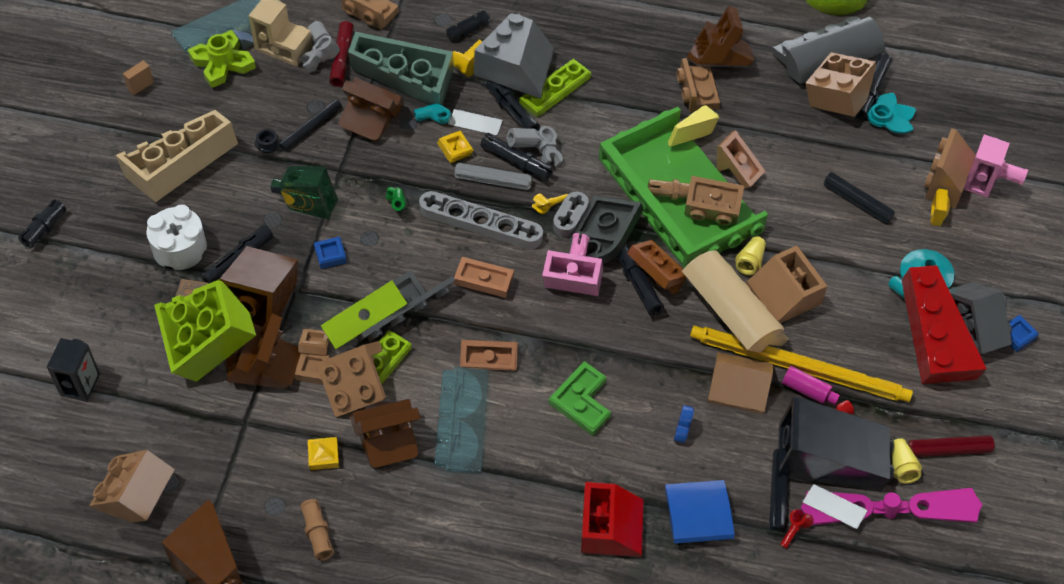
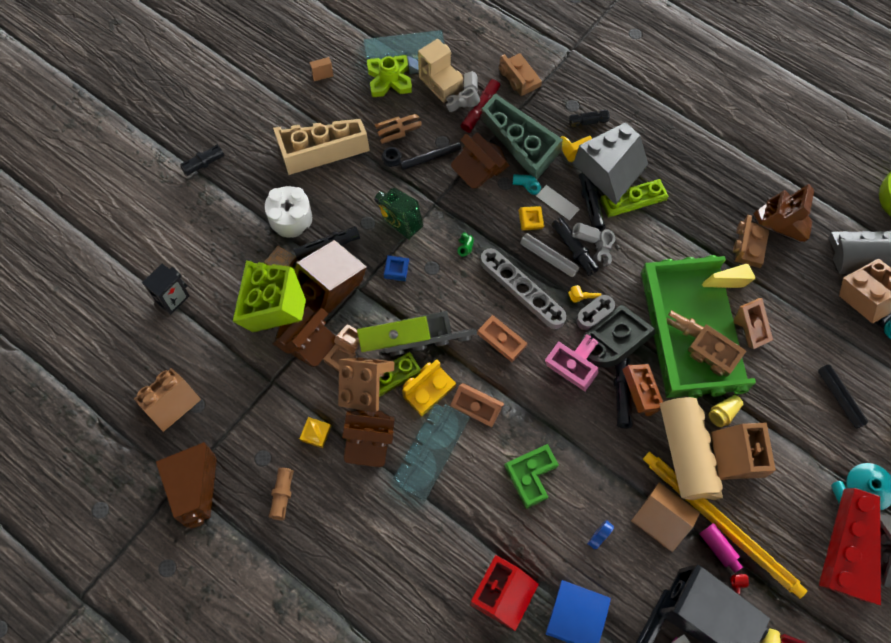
camera: 25 degrees right, 10 degrees up
none -> medium nougat arm [375,114,422,144]
none -> yellow bracket [402,360,456,416]

